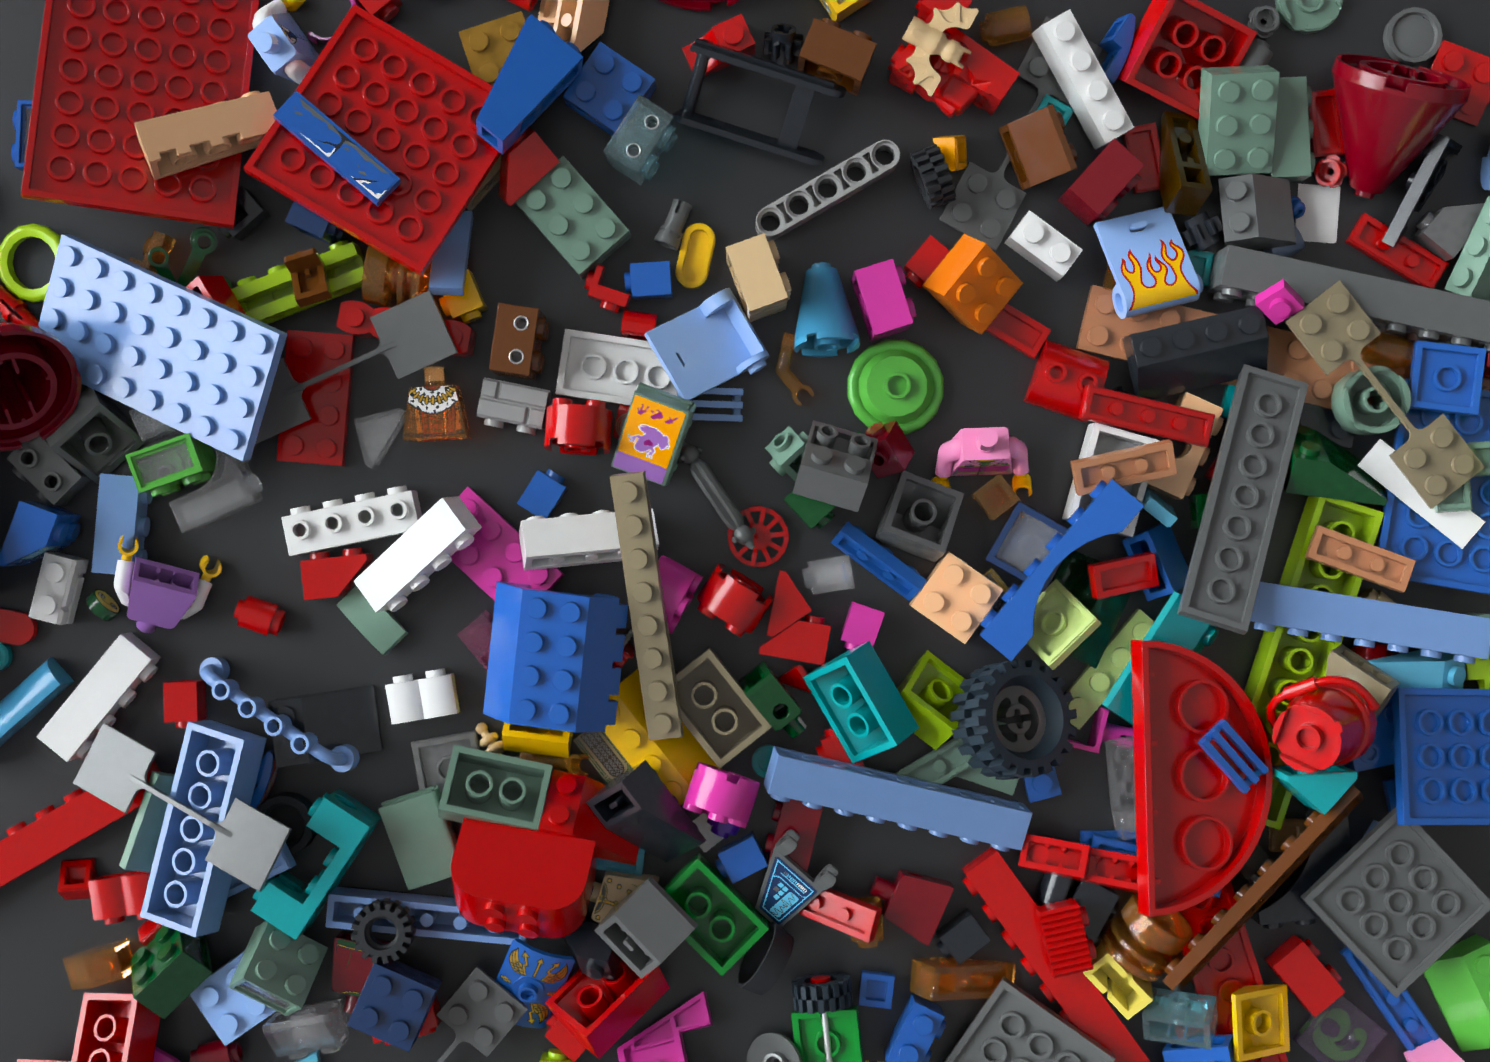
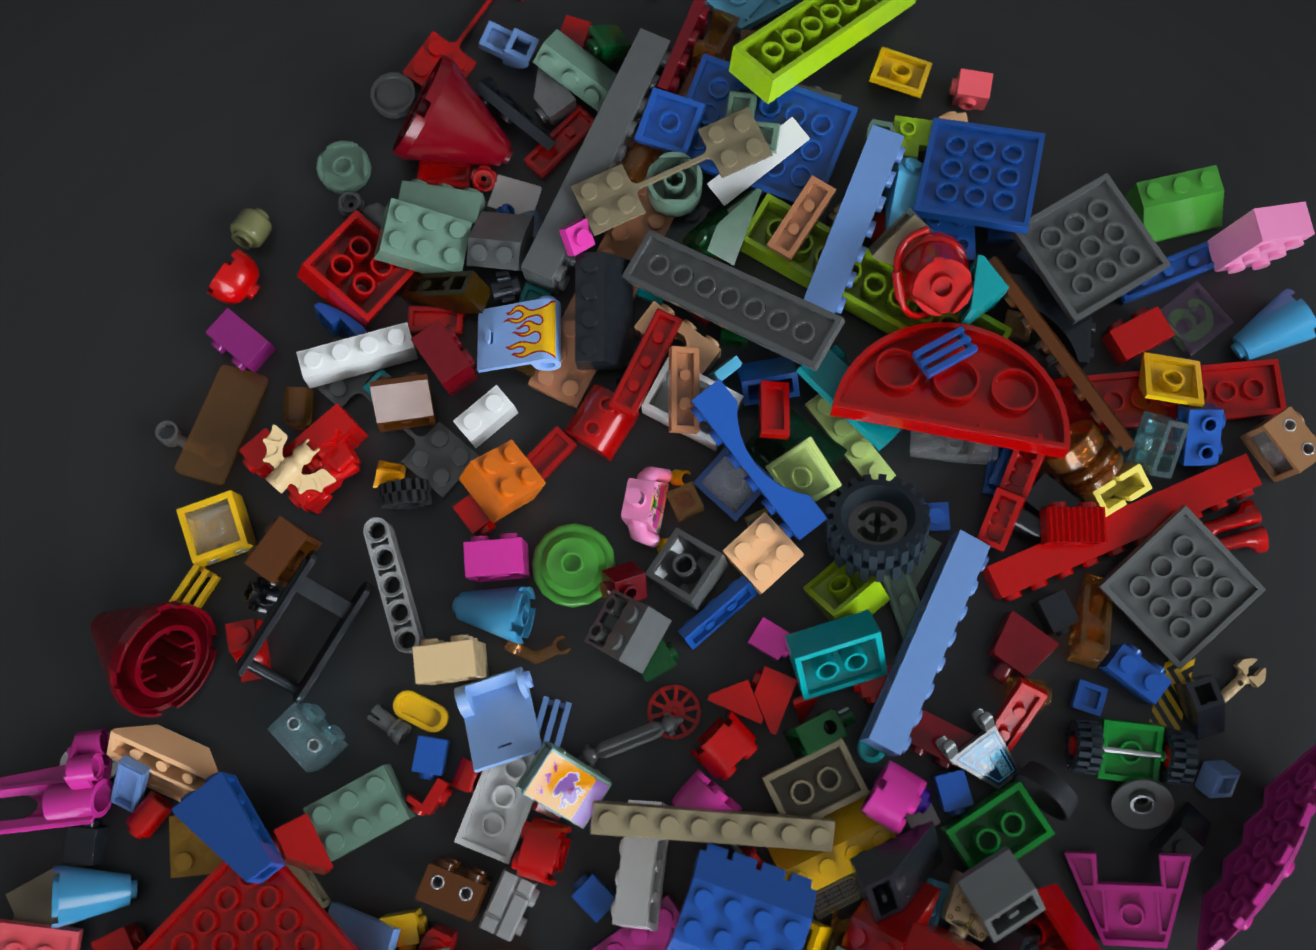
camera: 70 degrees left, 10 degrees down
blue piece [563,42,657,142] -> none
sand green brick [765,426,808,481] -> none
clear slope [802,554,855,594] -> none
dark pink bracket [1067,707,1134,754] -> none

